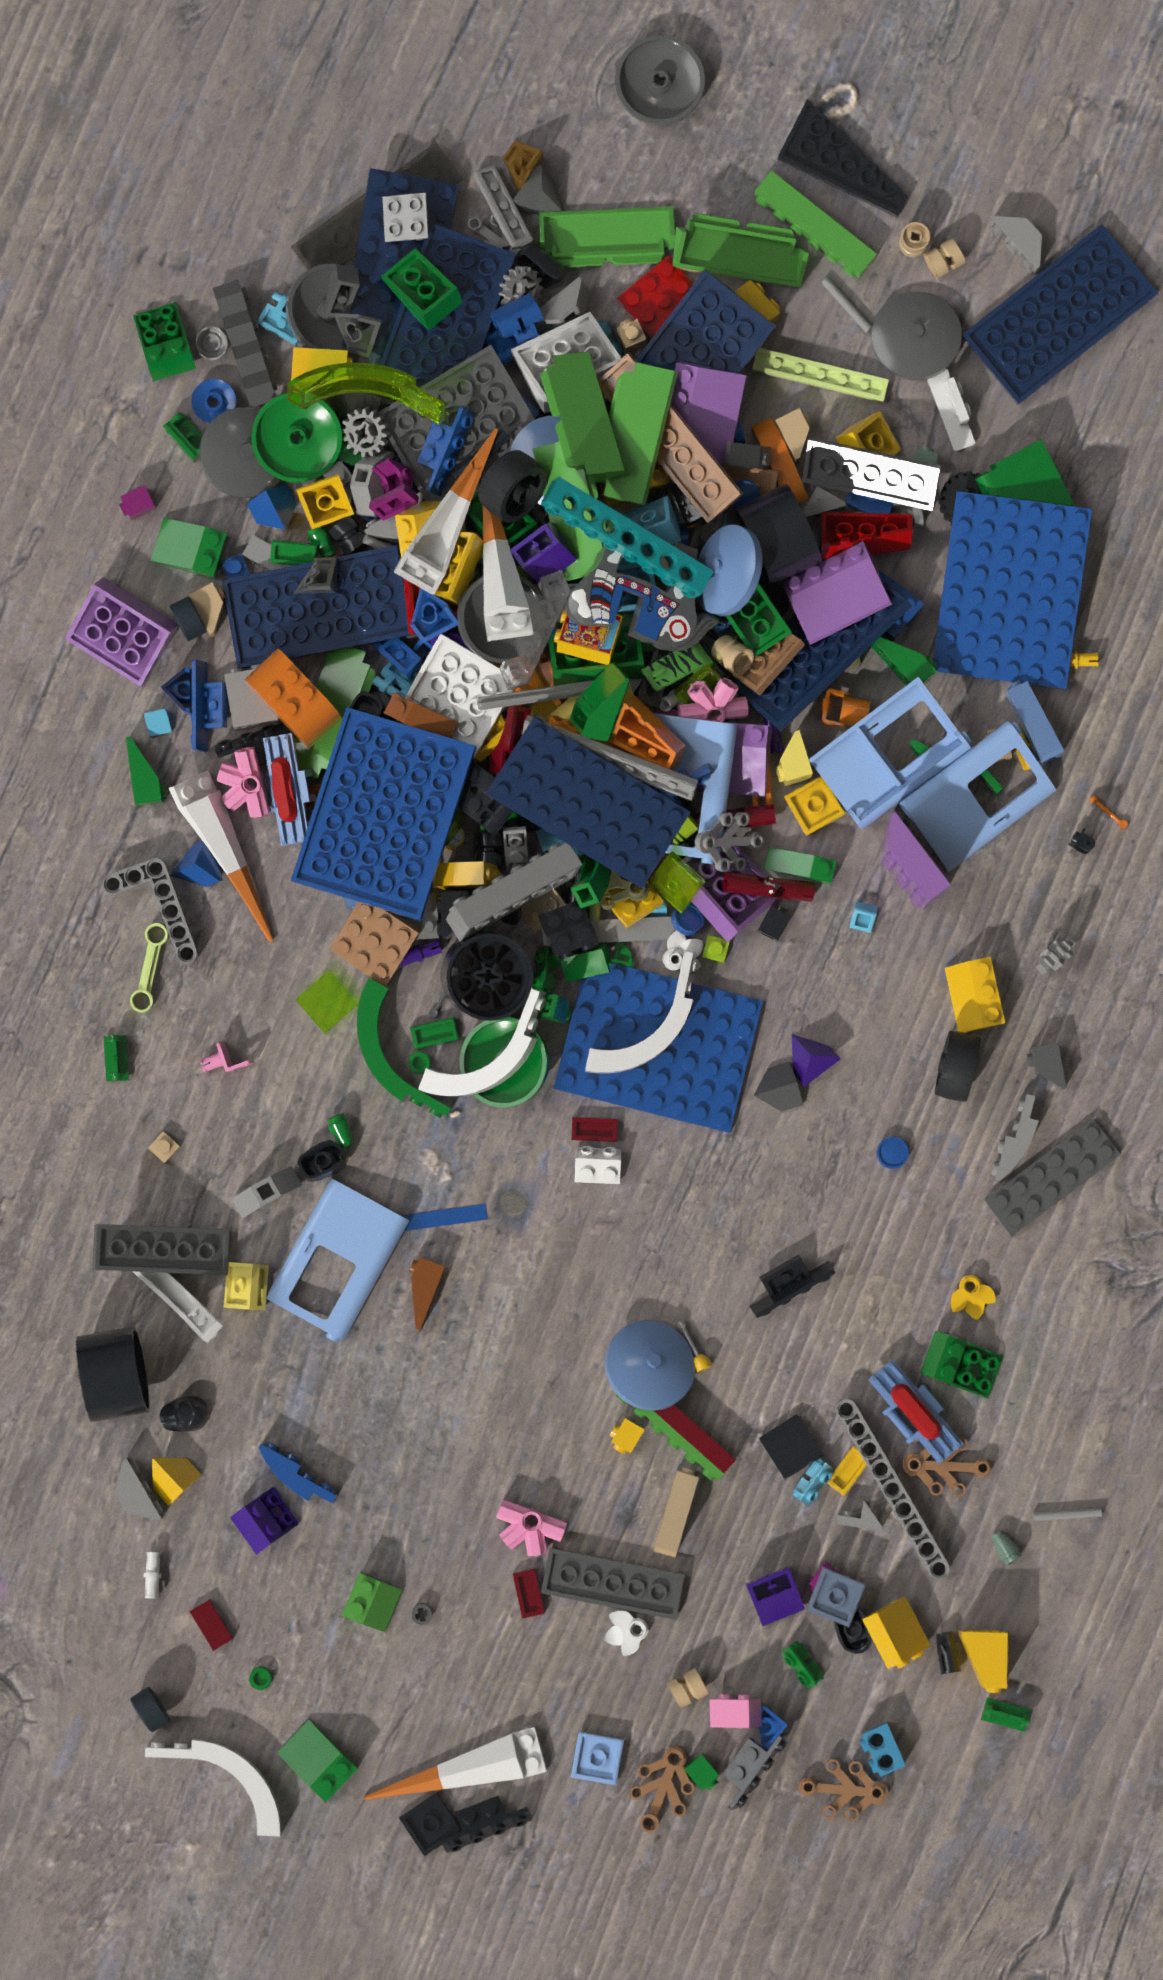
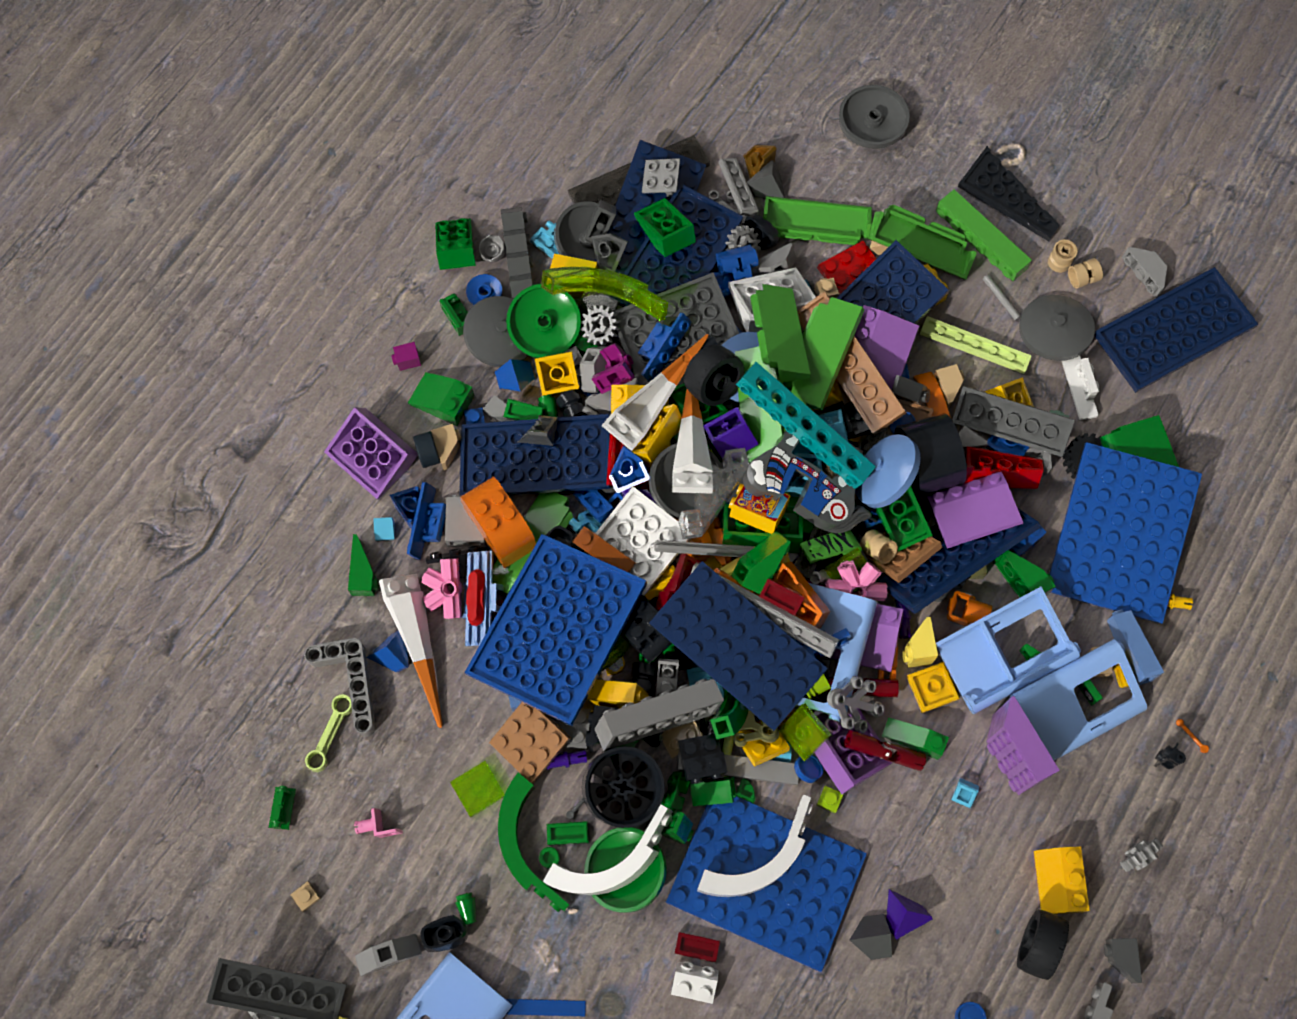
camera: 10 degrees right, 15 degrees down
white plate [662,930,703,973] -> none
black brick [757,905,791,942] -> none
none -> dark red tile [759,578,805,616]

